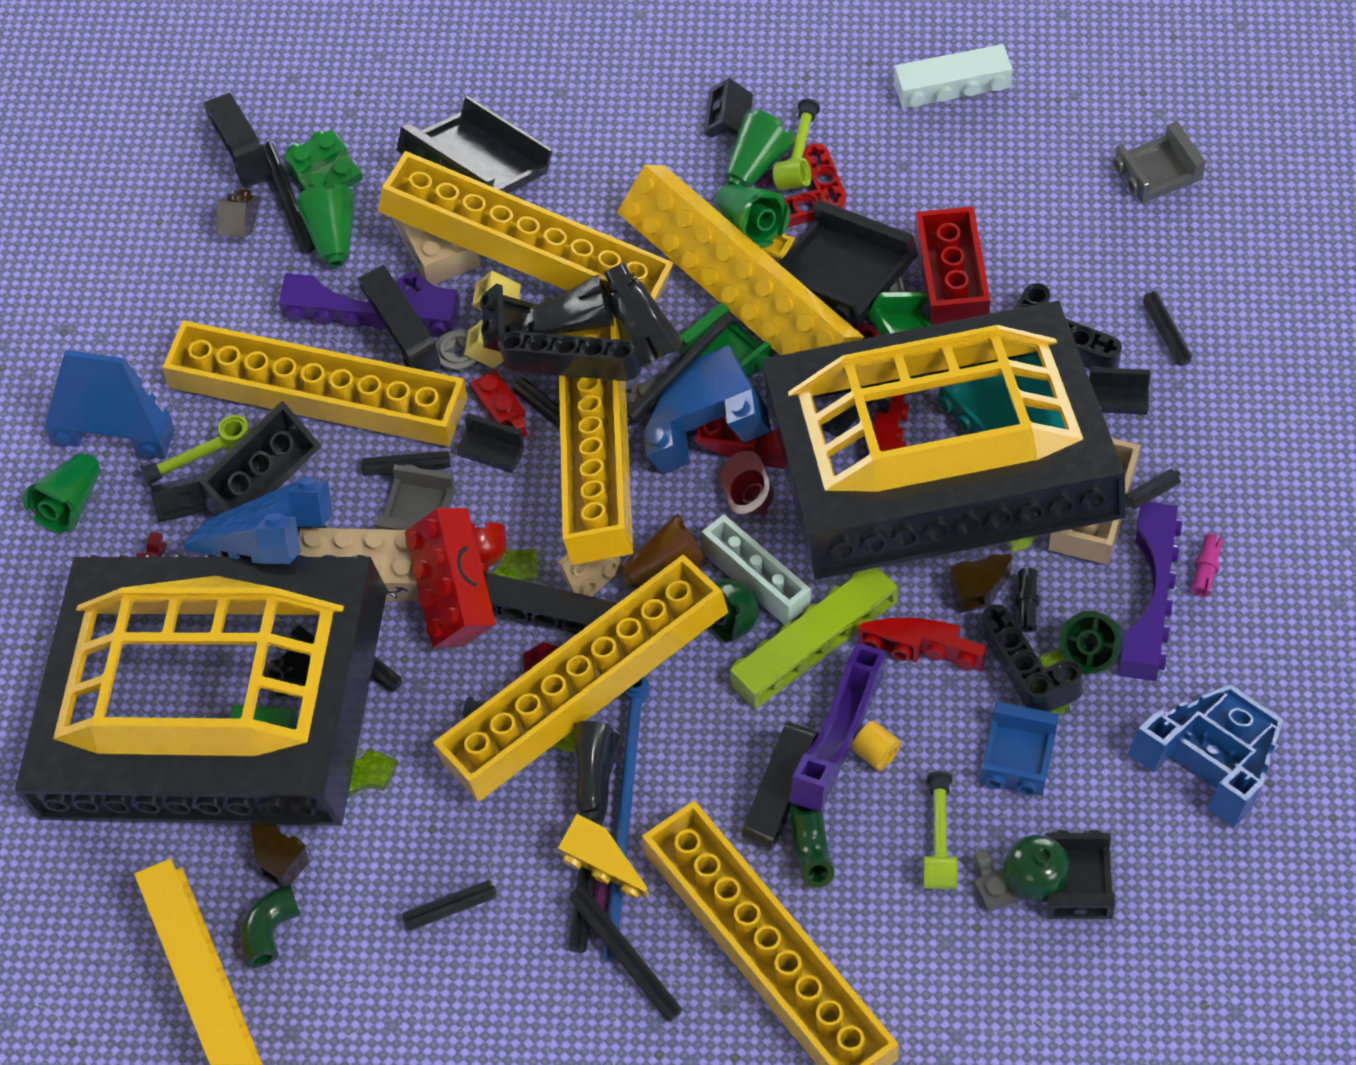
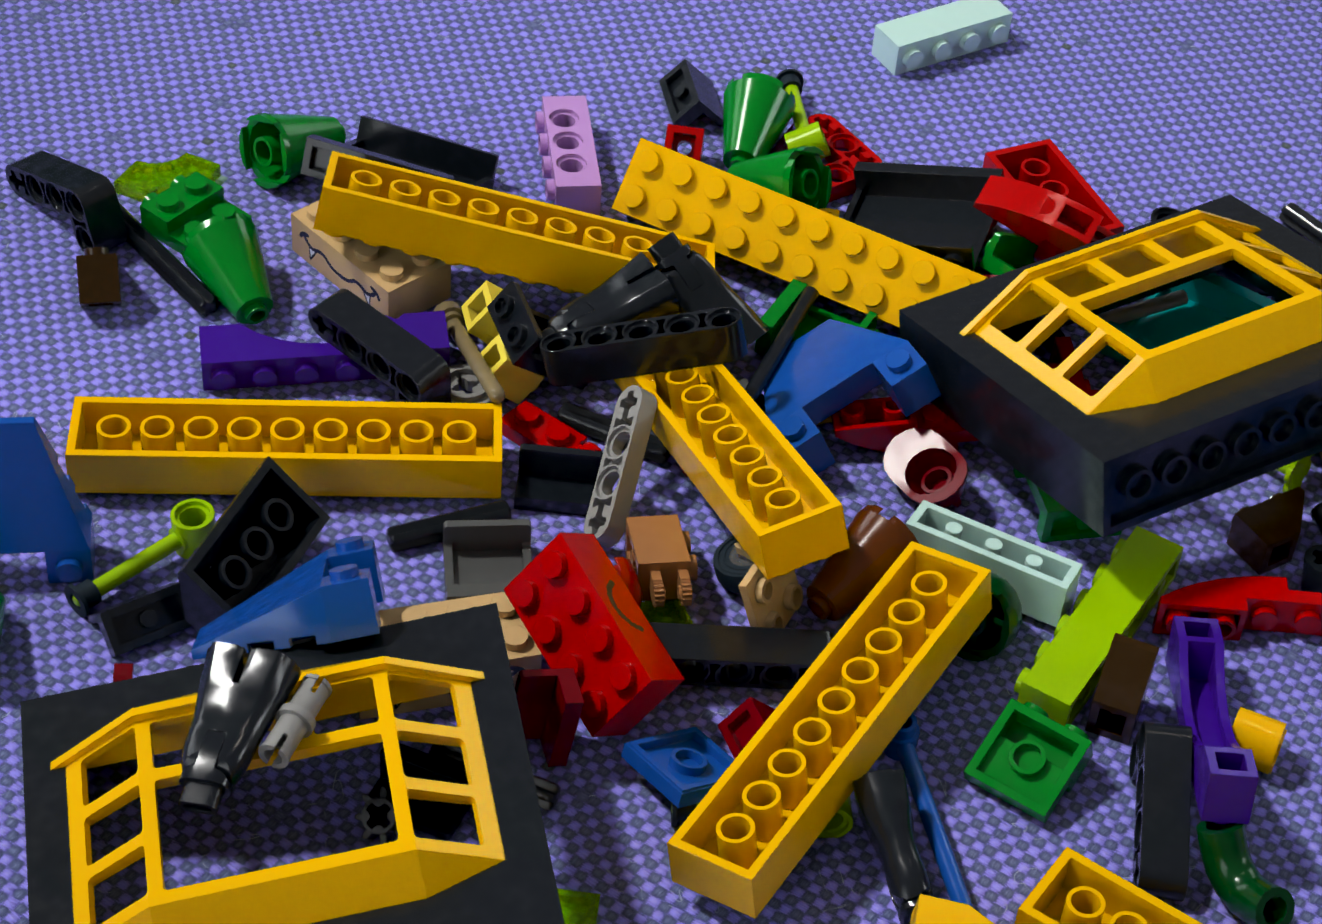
camera: 25 degrees left, 15 degrees down
dark grey panel [1113,121,1206,203] -> none
none -> clear neon green tile [114,153,221,202]
none -> black piece [178,642,301,815]
none -> green cone [239,113,346,189]
none -> light grey pin [258,673,332,769]
none -> dark tan piece [434,301,505,403]
none -> dark red panel [515,668,584,767]
none -> lavender brick [535,96,602,215]
none -> light grey beam [584,385,657,548]
none -> blue tile [621,726,734,808]
none -> medium nougat hinge [625,514,698,608]
none -> red plate [664,124,705,161]
none -> green plate [963,698,1093,823]
none -> red slope [973,175,1115,252]
none -> dark brown slope [1085,633,1160,745]

